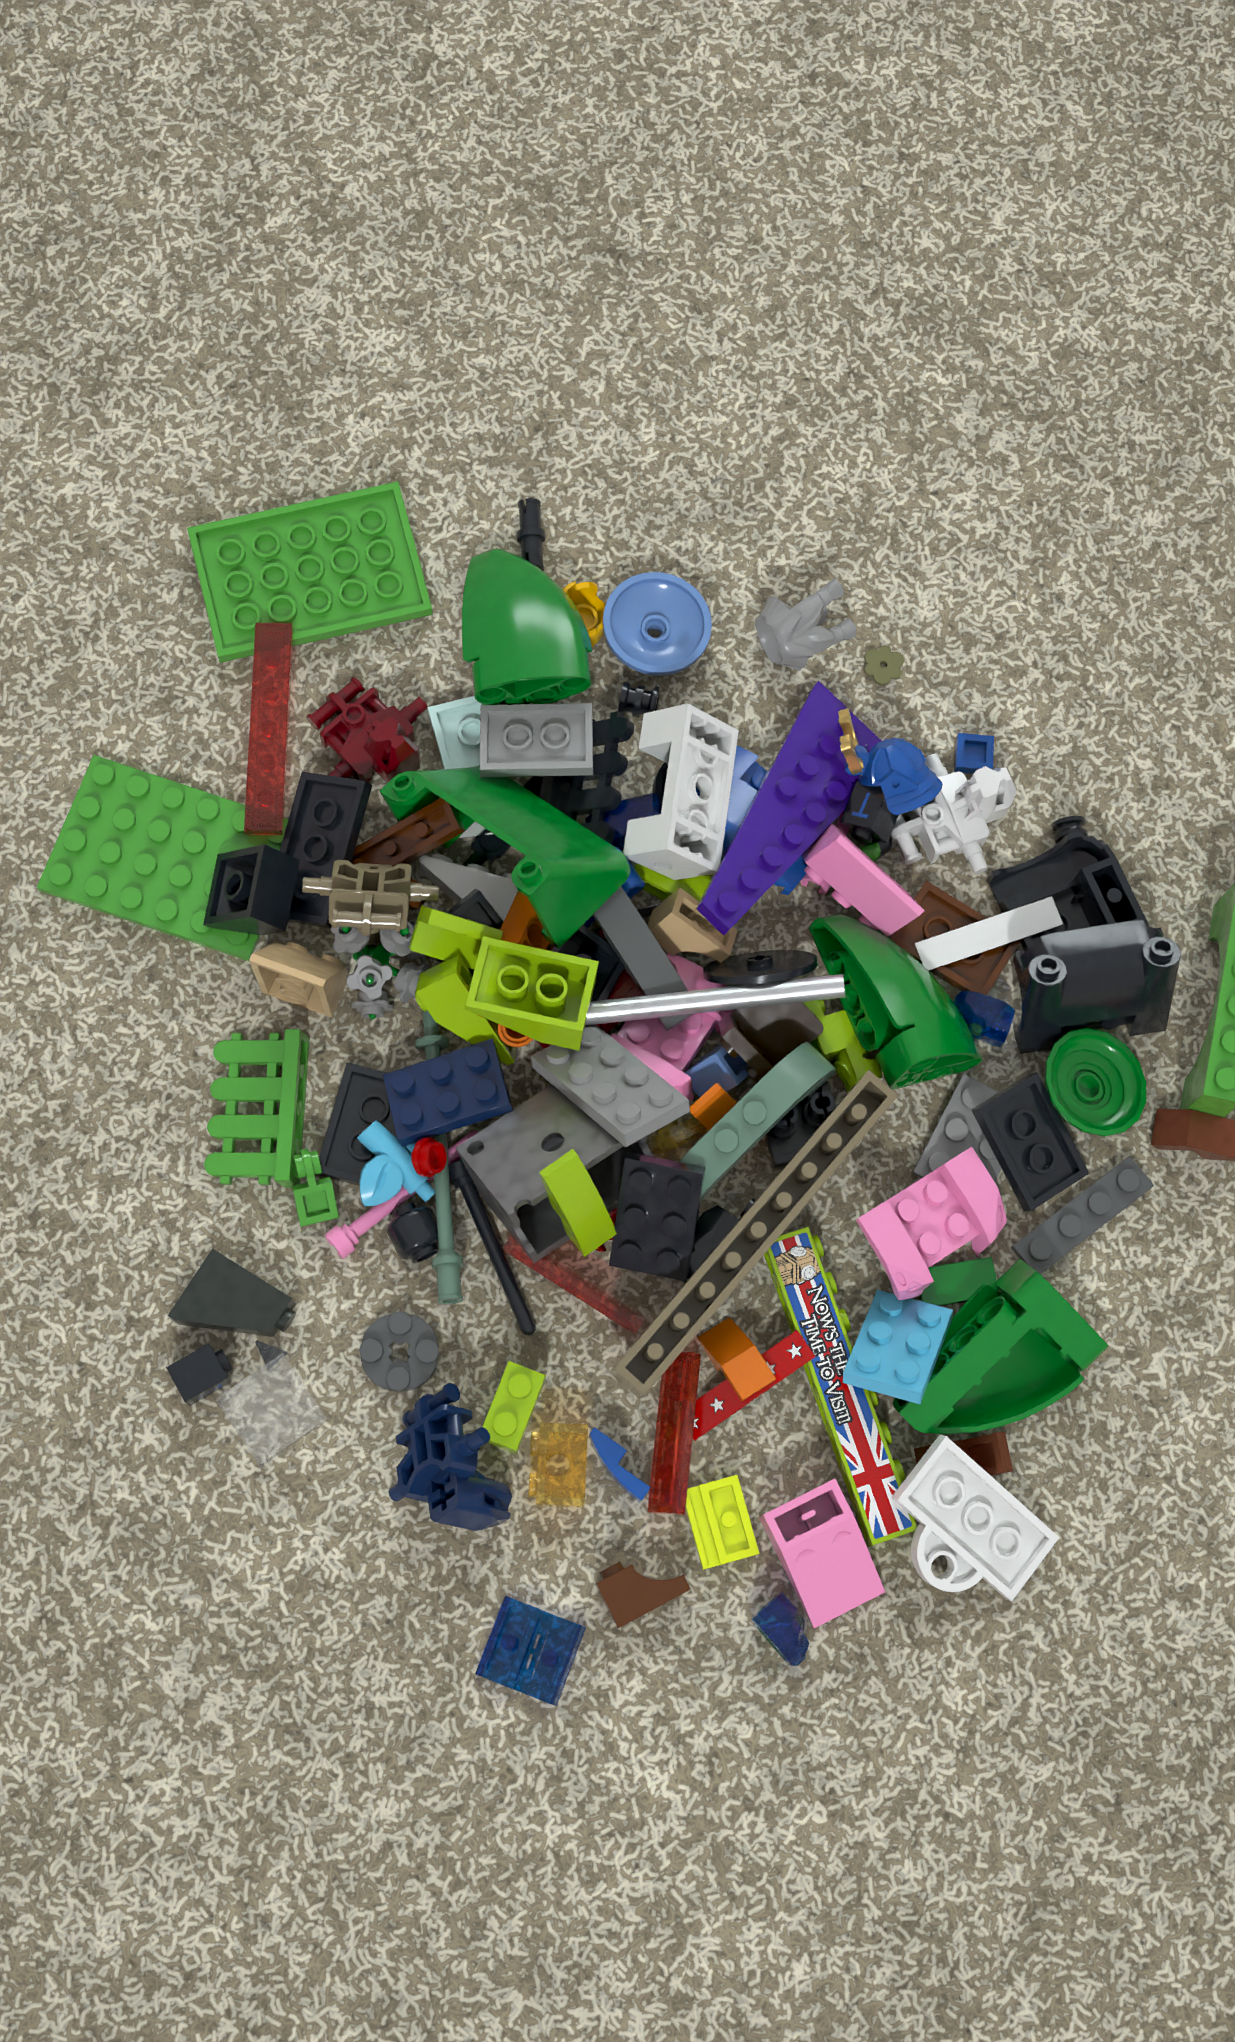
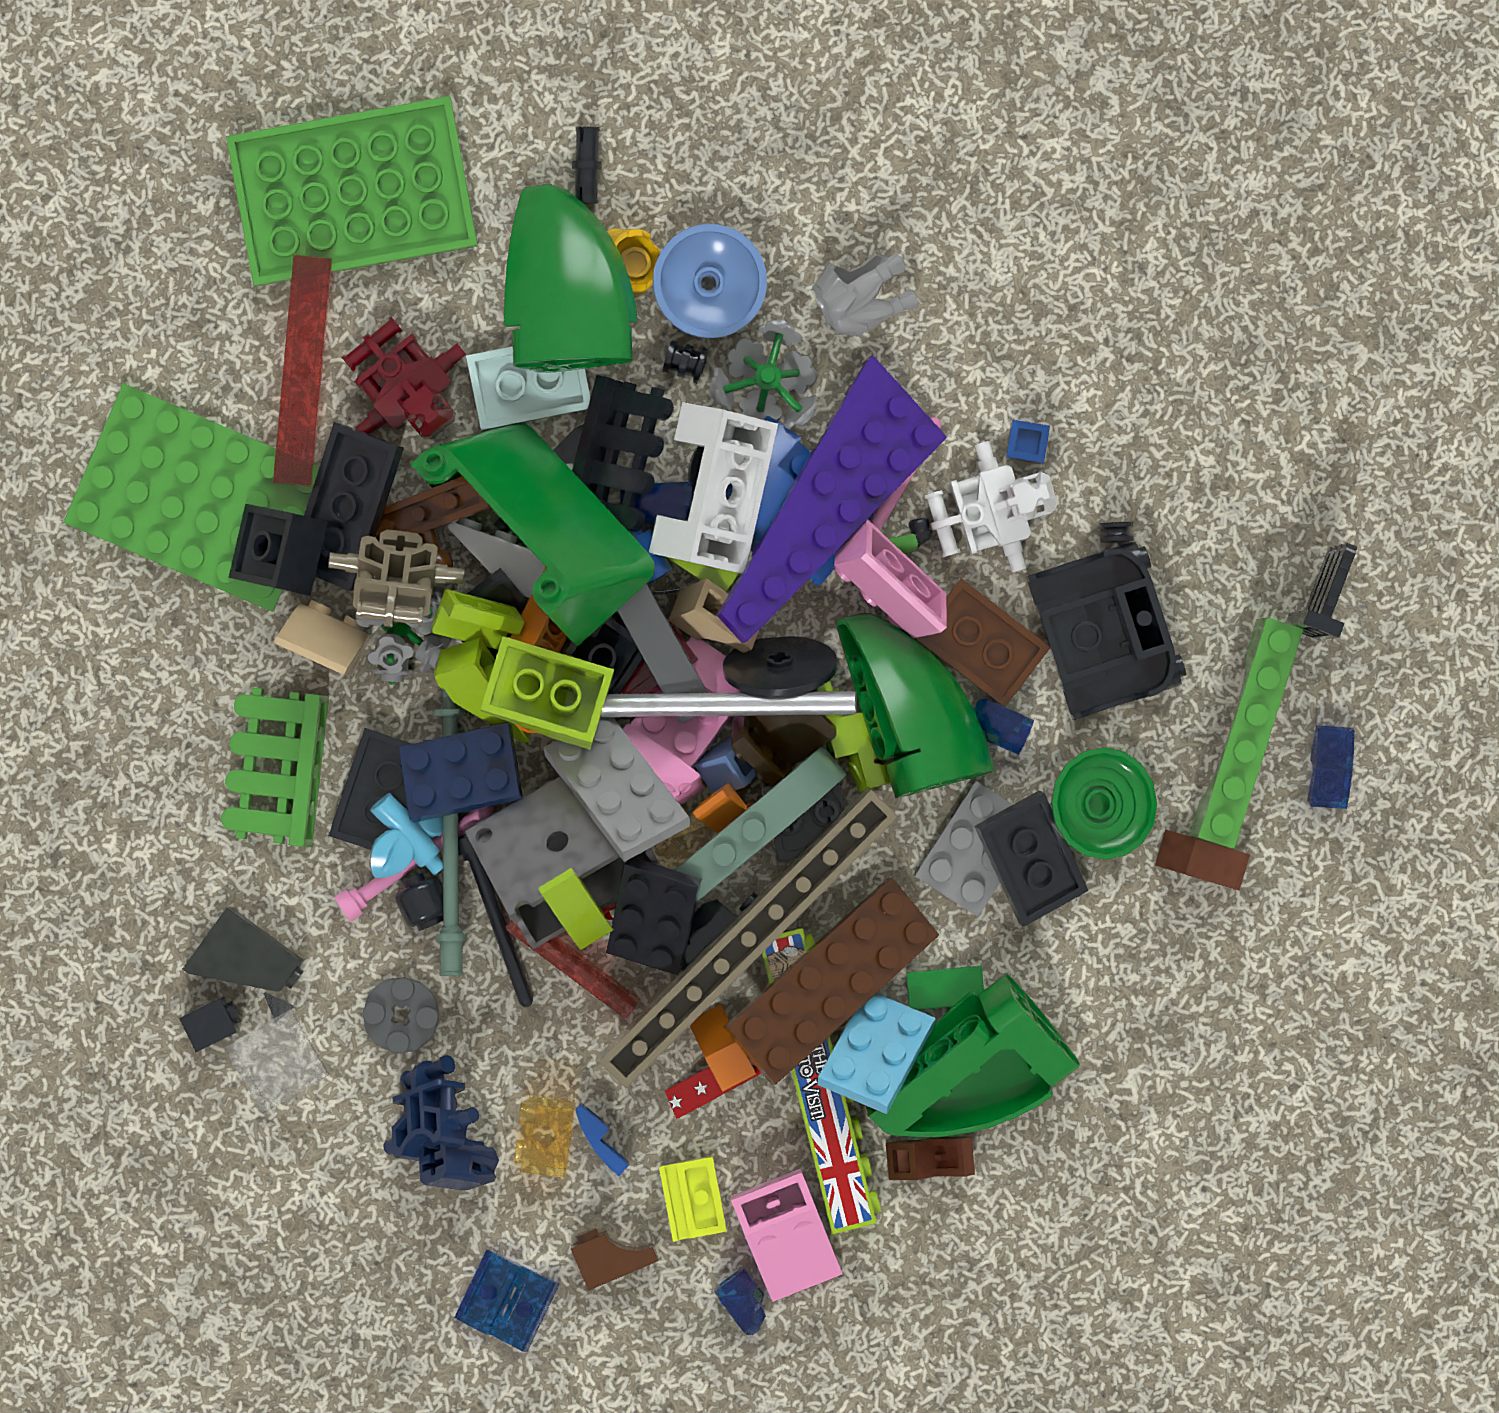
camera: 10 degrees right, 15 degrees up
bright green plate [292,1148,339,1227] -> none
red plate [411,1138,447,1177] -> none
light grey plate [480,703,593,777] -> none
lime piece [483,1361,546,1455] -> none
clear red tile [648,1352,701,1515] -> none
blue helmet [838,708,943,815] -> none
black brick [840,781,899,844] -> none
bright pink piece [856,1147,1007,1300] -> none
olive plant [864,645,904,685] -> none
white plate [891,1434,1060,1601] -> none
white sticker [915,896,1063,970] -> none
dark grey plate [1011,1156,1154,1274] -> none
black piece [1013,920,1181,1054] -> none
none -> light grey plant [710,319,818,429]
none -> reddish brown plate [724,877,939,1085]

